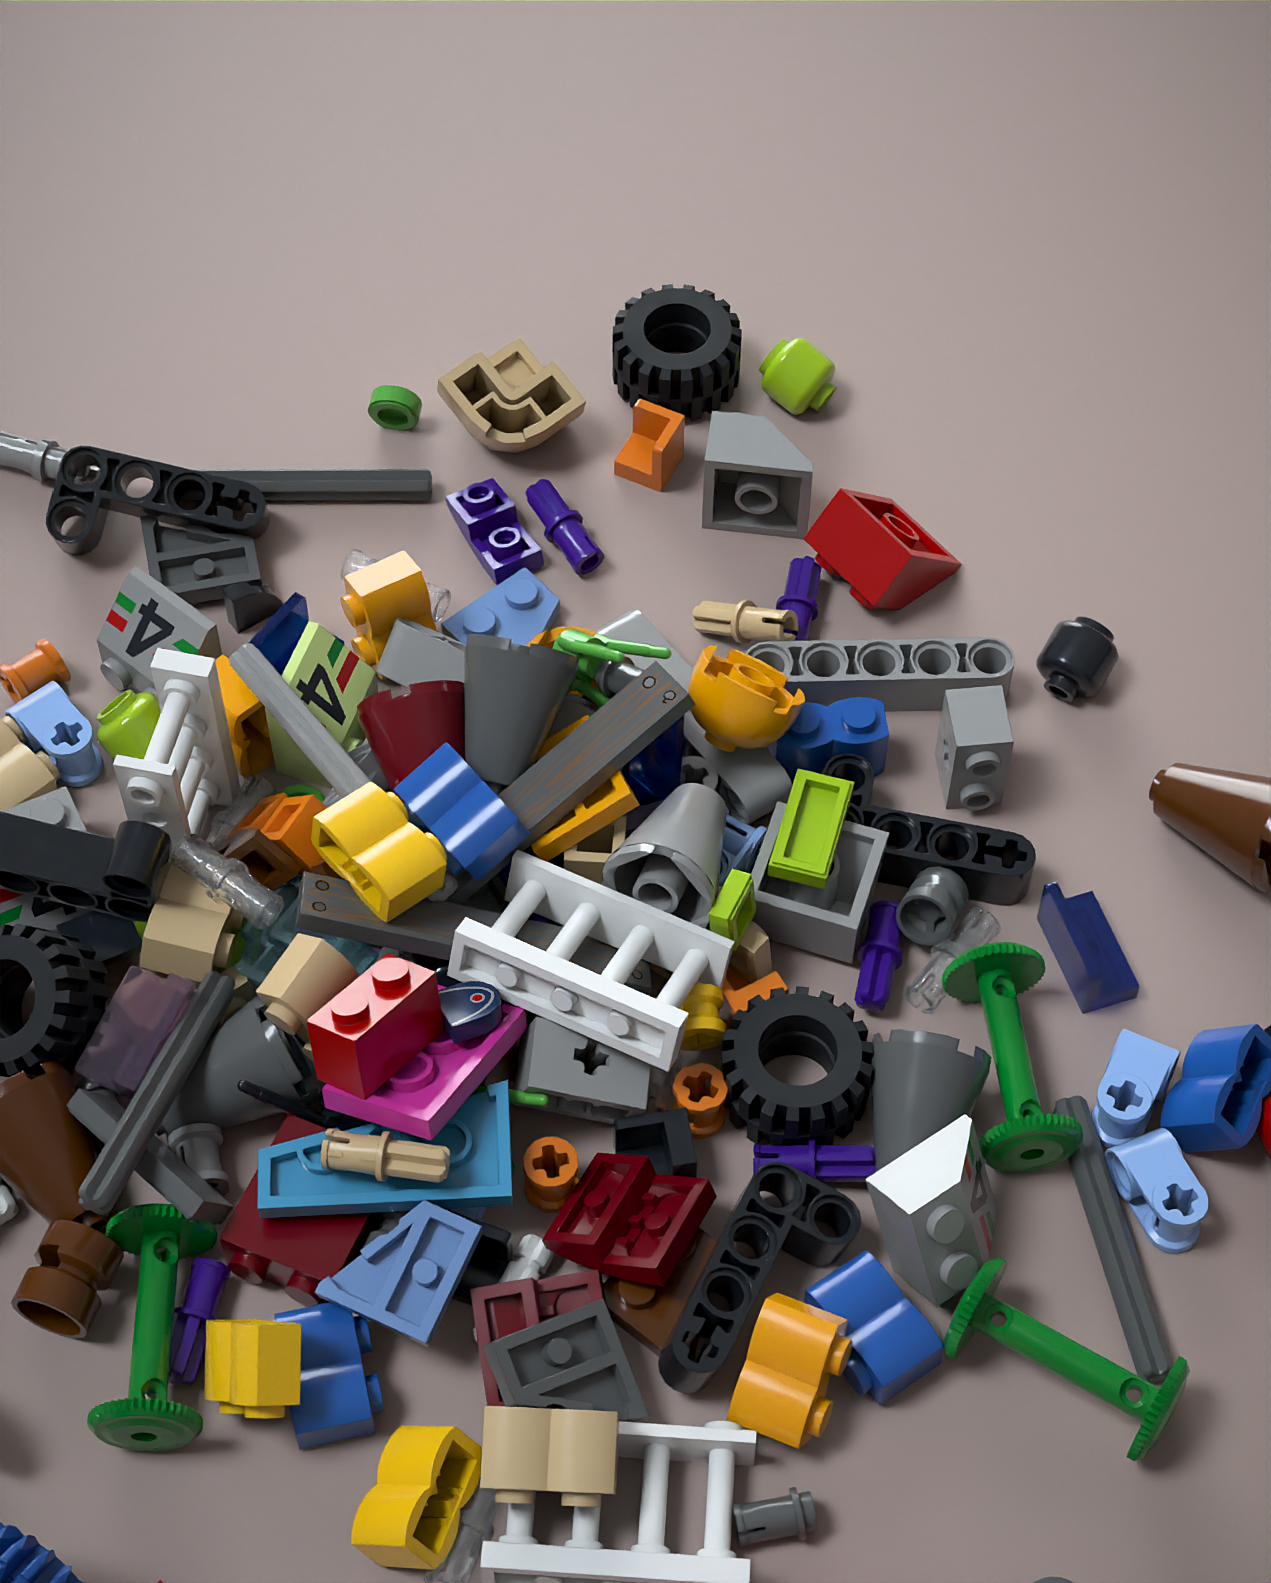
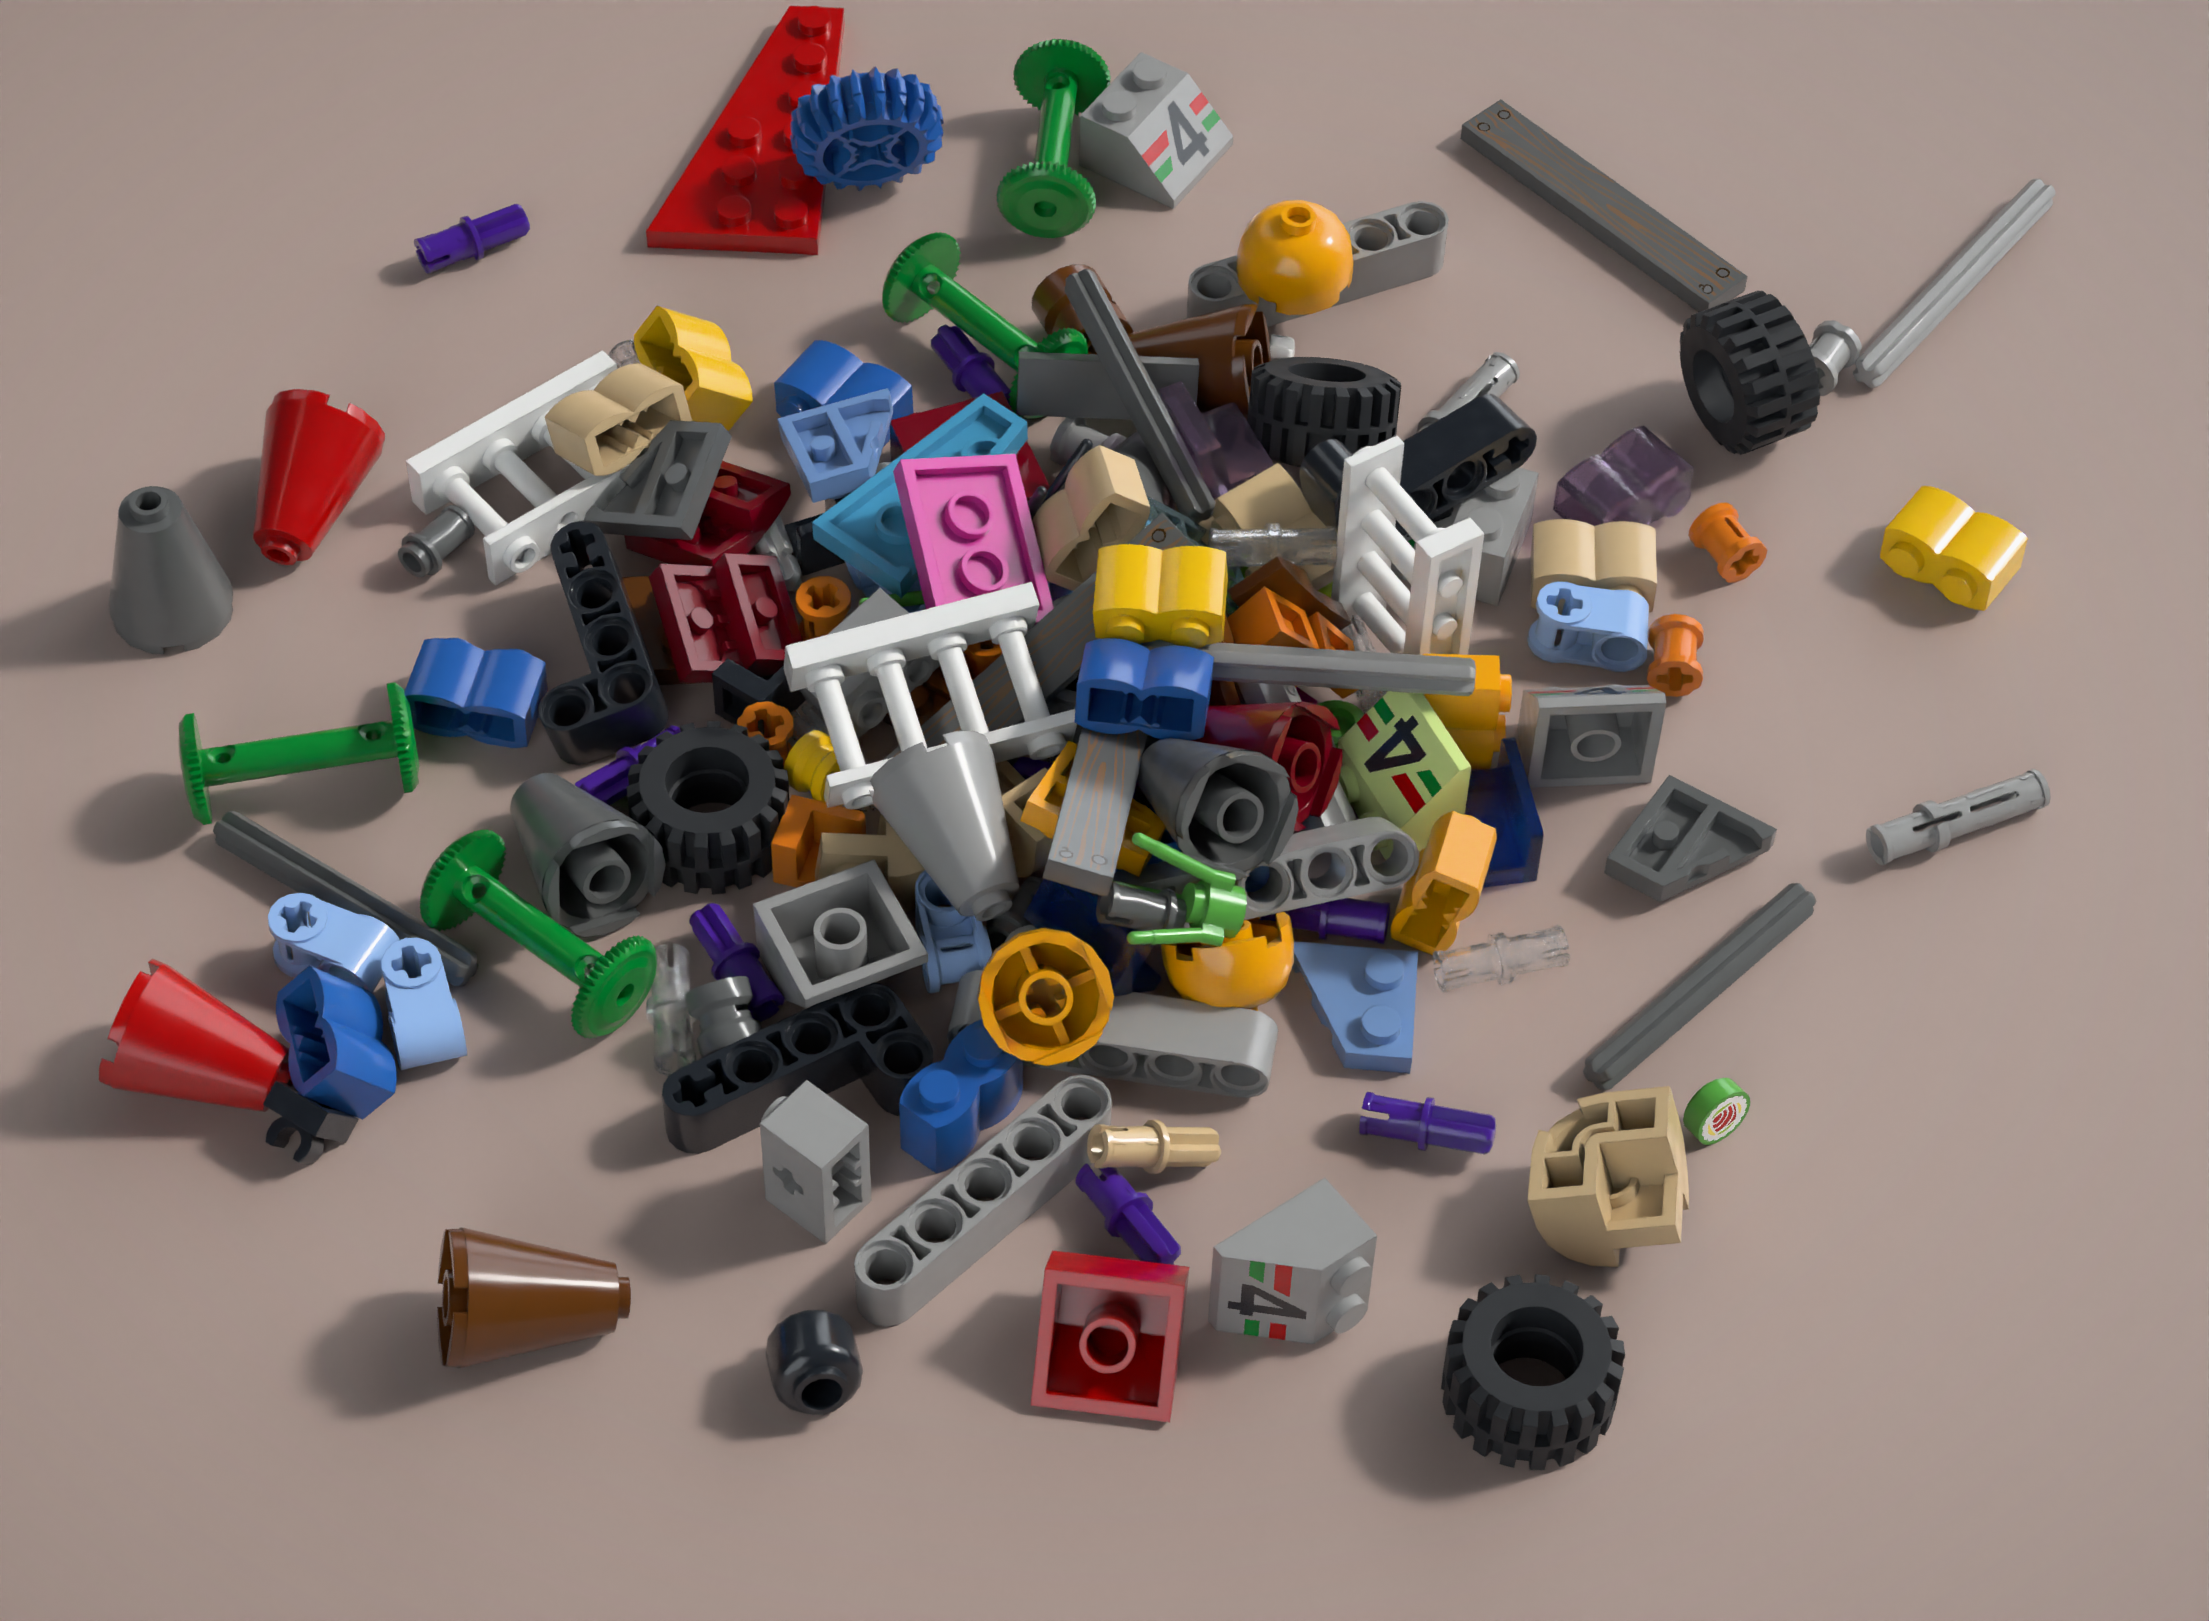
camera: 135 degrees right, 5 degrees down
black beam [46,445,270,555] -> none
lime head [97,689,161,761] -> none
yellow brick [204,1319,302,1418] -> none
black tile [222,581,284,634] -> none
red brick [306,953,444,1100] -> none
tan axle [320,1128,451,1183] -> none
dark blue tile [438,981,503,1044] -> none
dark purple slope [445,478,544,585] -> none
orange panel [614,399,685,492] -> none
lime tile [708,868,757,955] -> none
light orange brick [727,1293,853,1449] -> none
lime head [758,338,837,415] -> none
lime tile [768,769,854,889] -> none
light grey slope [865,1114,997,1307] -> none
clear blue panel [1037,881,1140,1014] -> none

